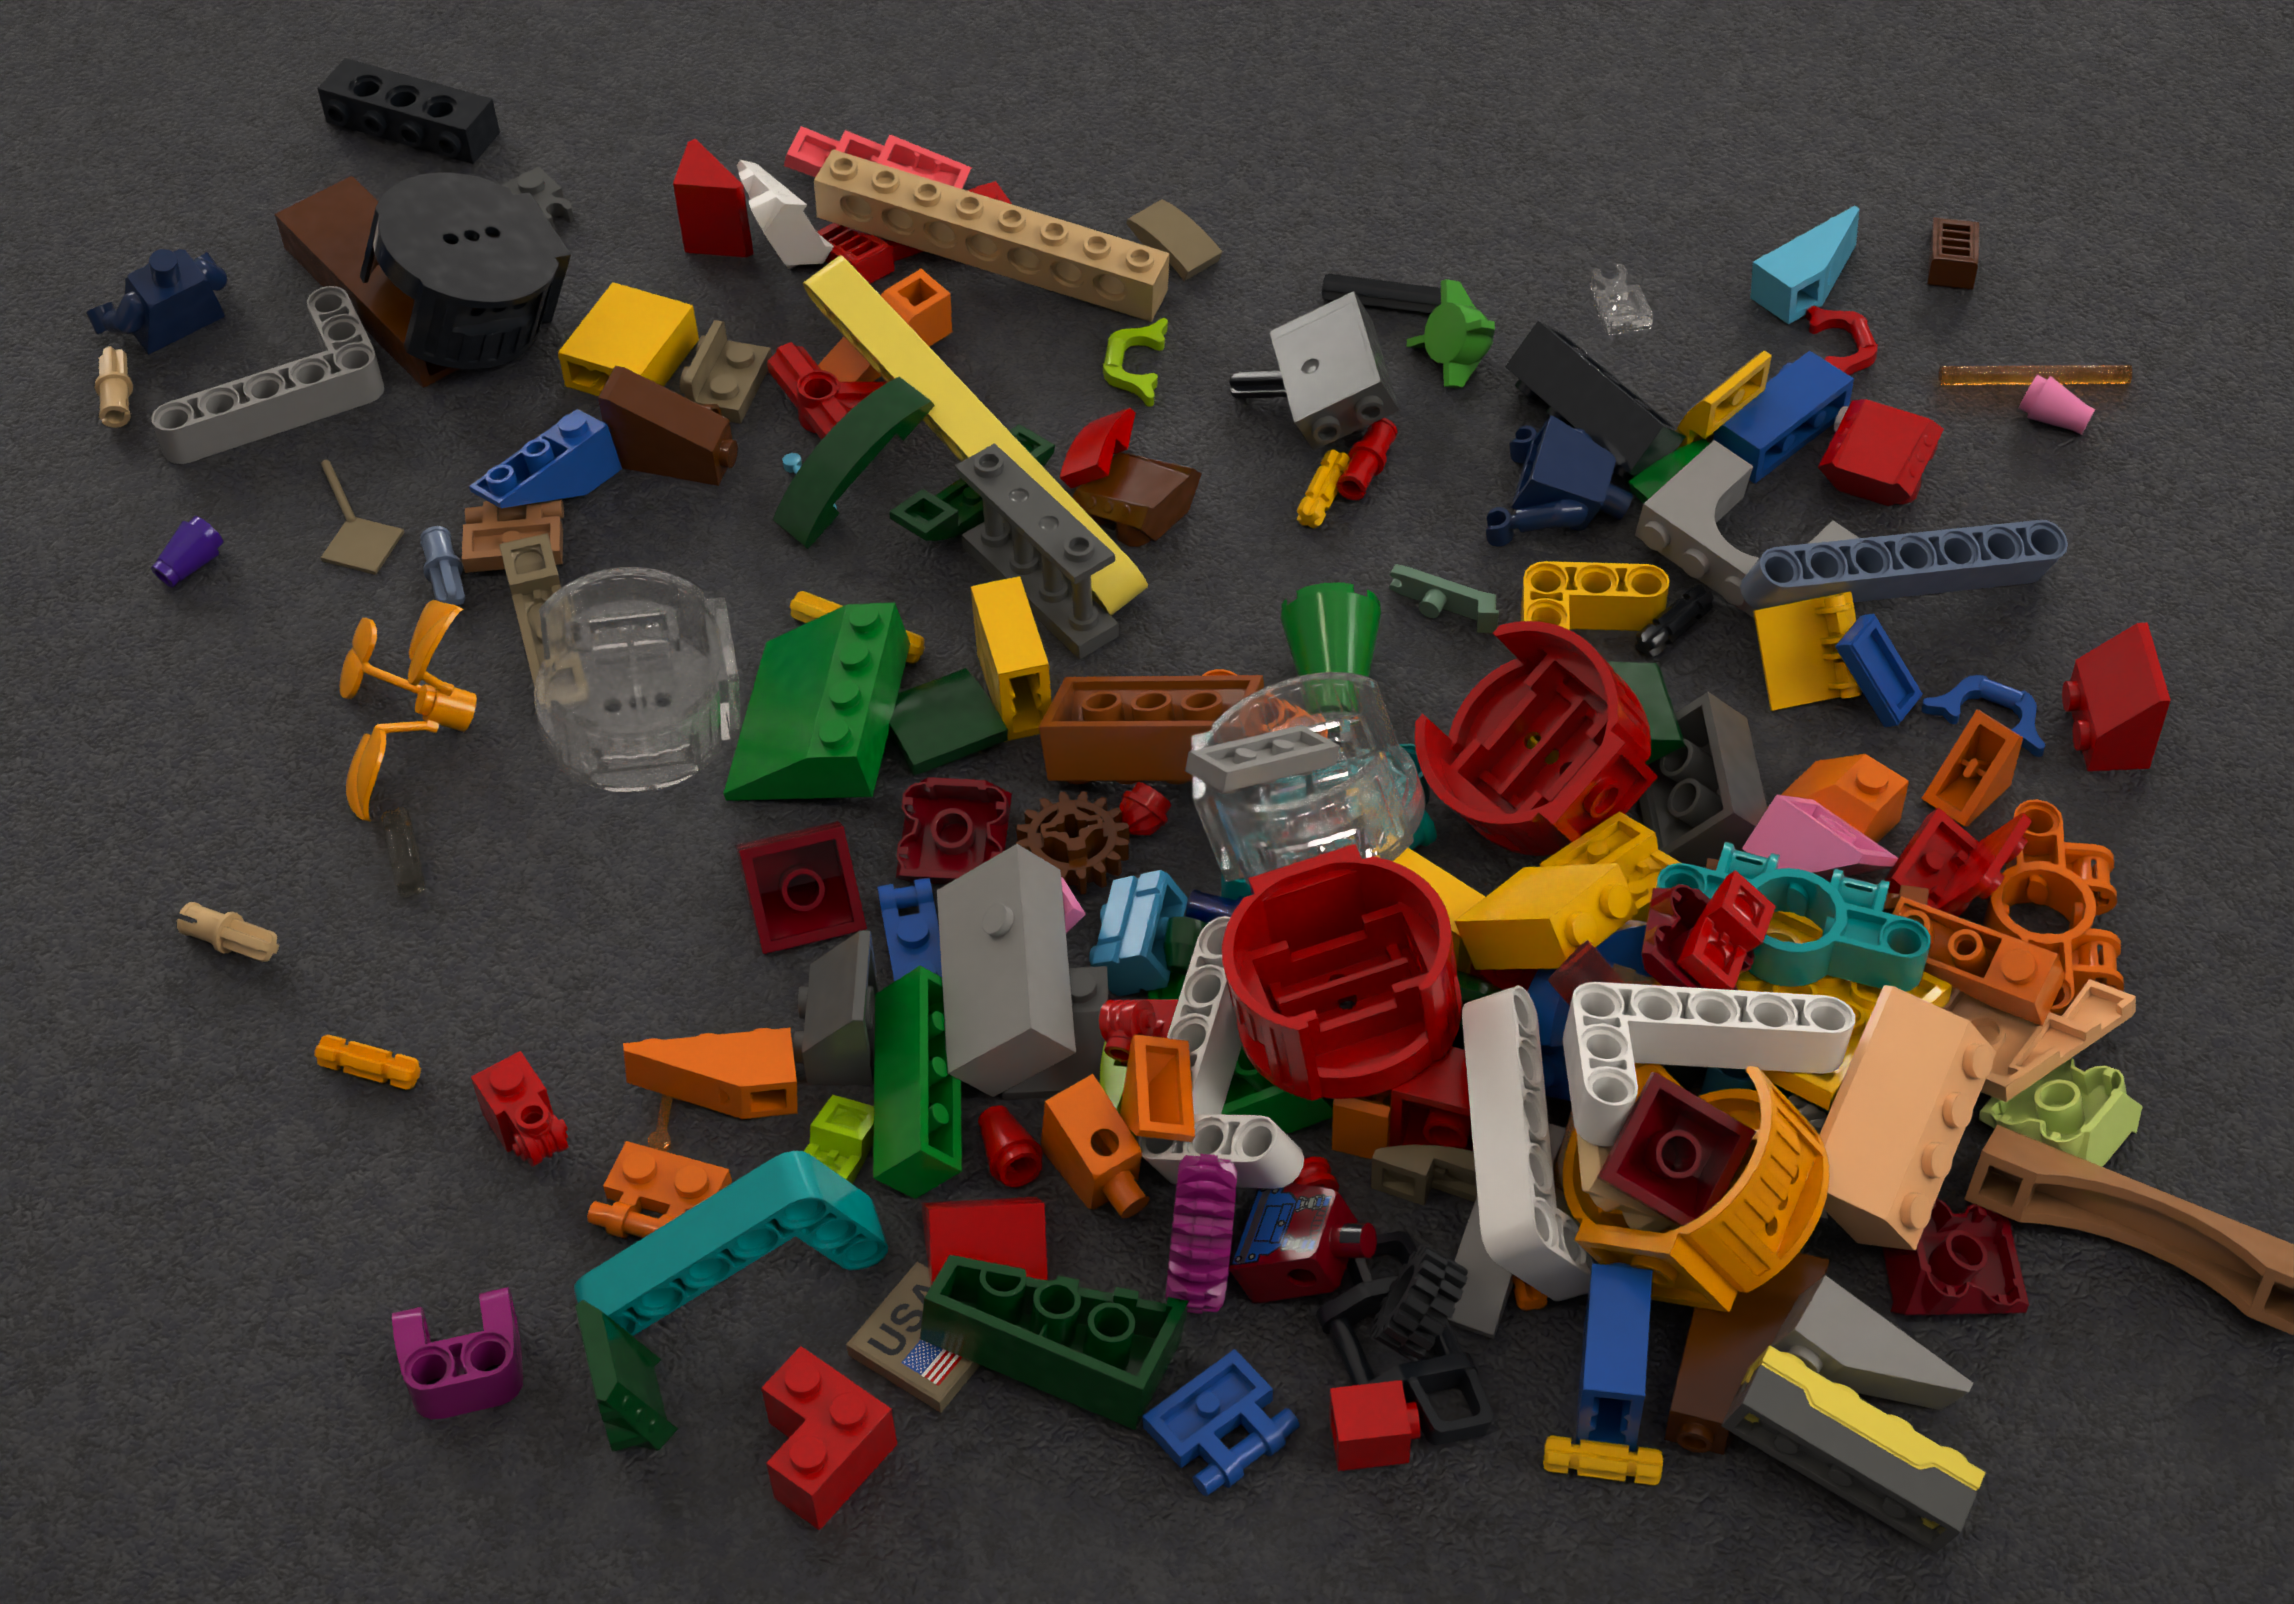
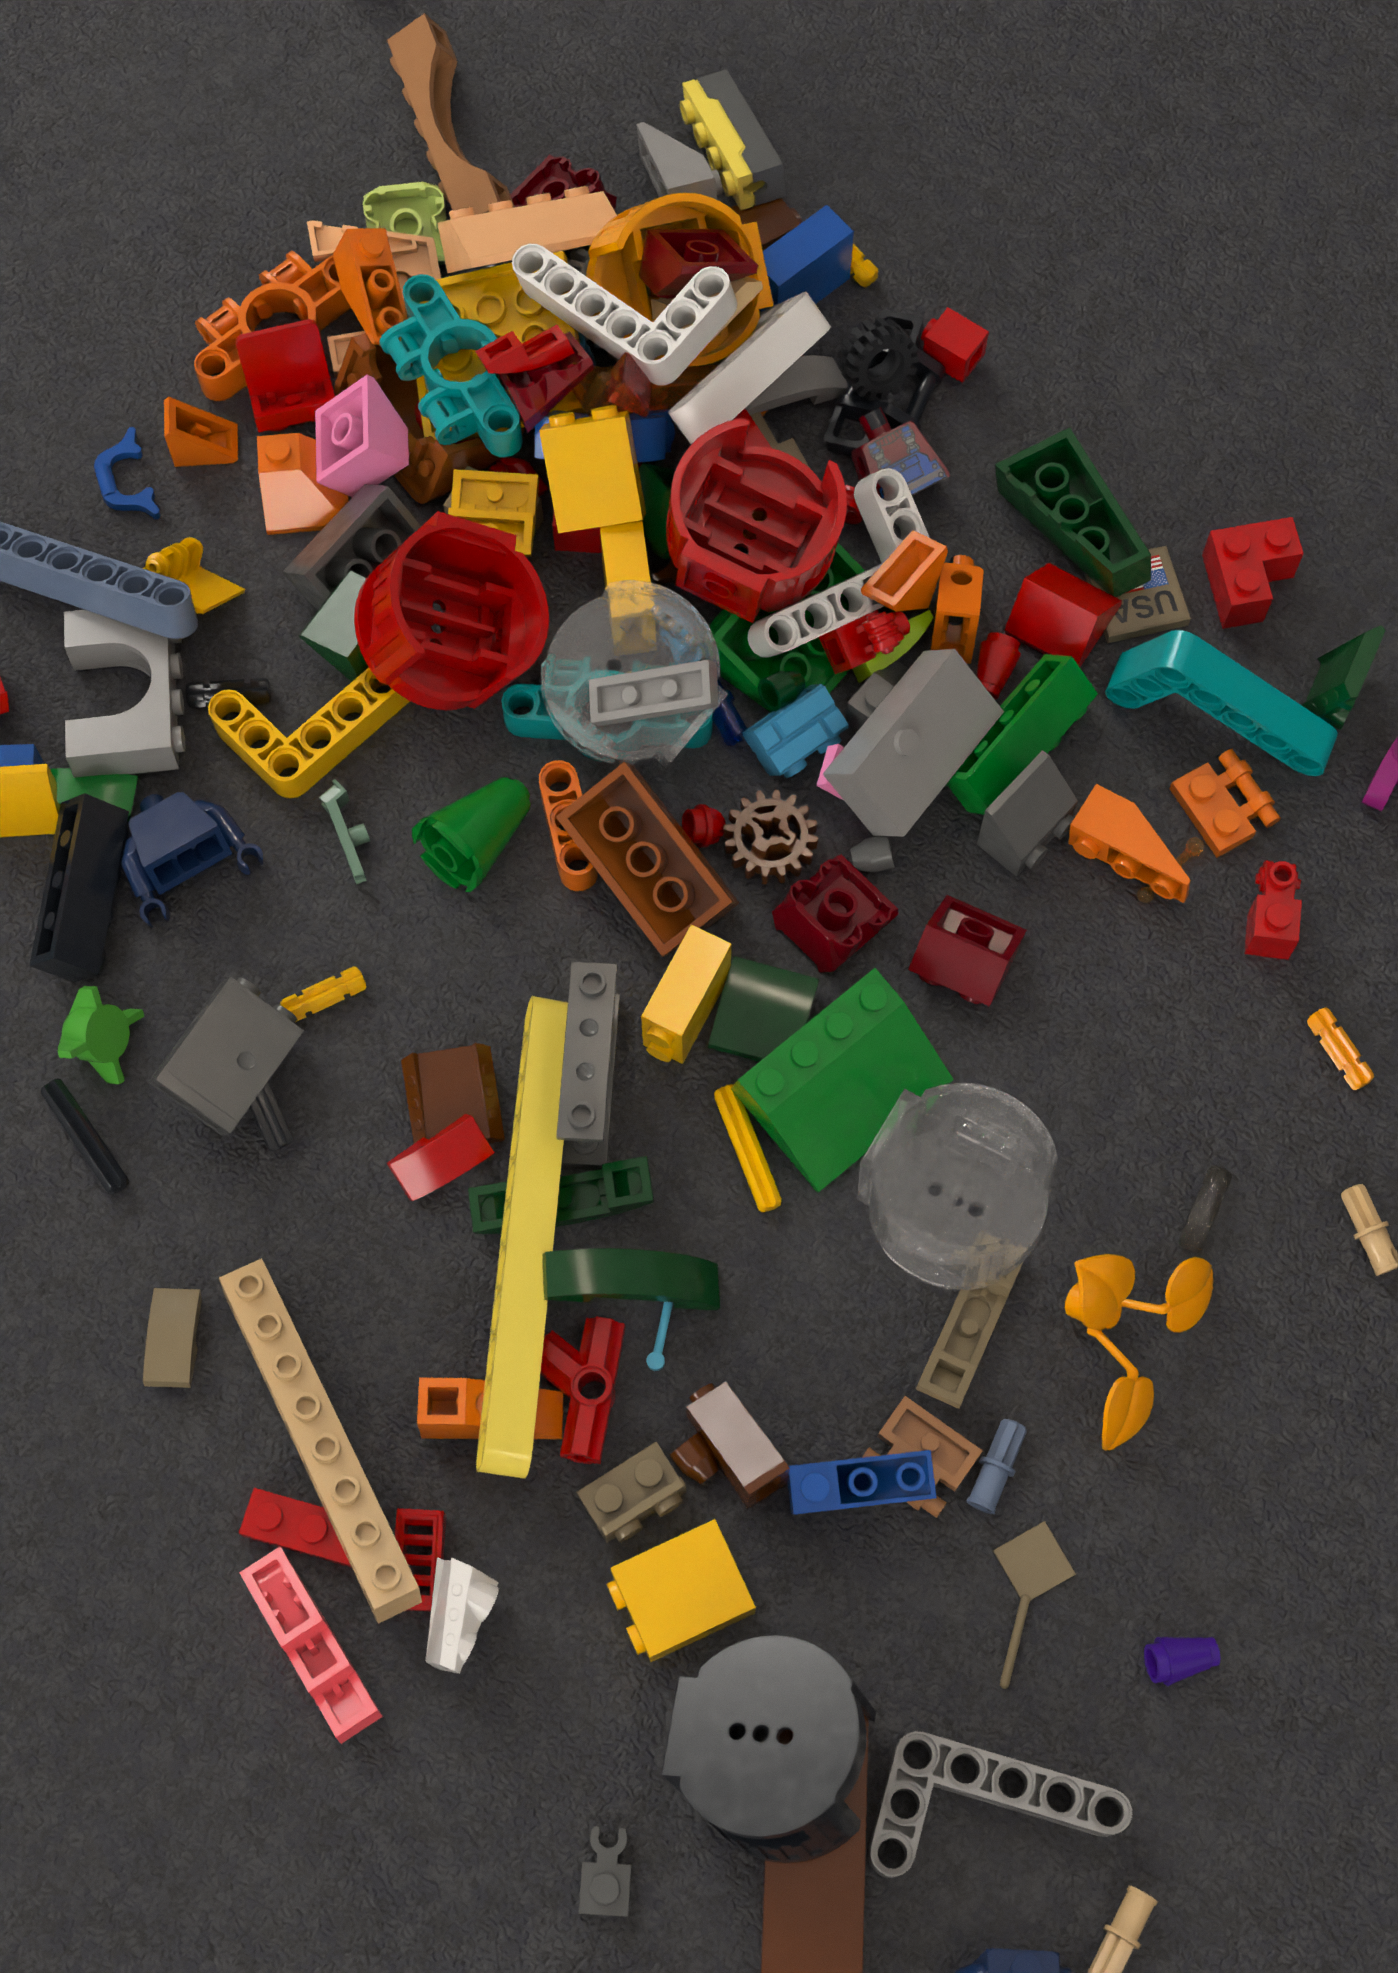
camera: 140 degrees left, 20 degrees up
red slope [673,139,754,258] -> none
lime slope [803,1095,874,1184] -> none
blue plate [877,877,942,982] -> none
lime helmet [1103,318,1168,407] -> none
blue plate [1143,1349,1300,1497] -> none
magenta gear [1165,1154,1237,1314] -> none
red pin [1336,418,1398,500] -> none
blue tile [1835,614,1923,727] -> none
red slope [2062,622,2171,771] -> none

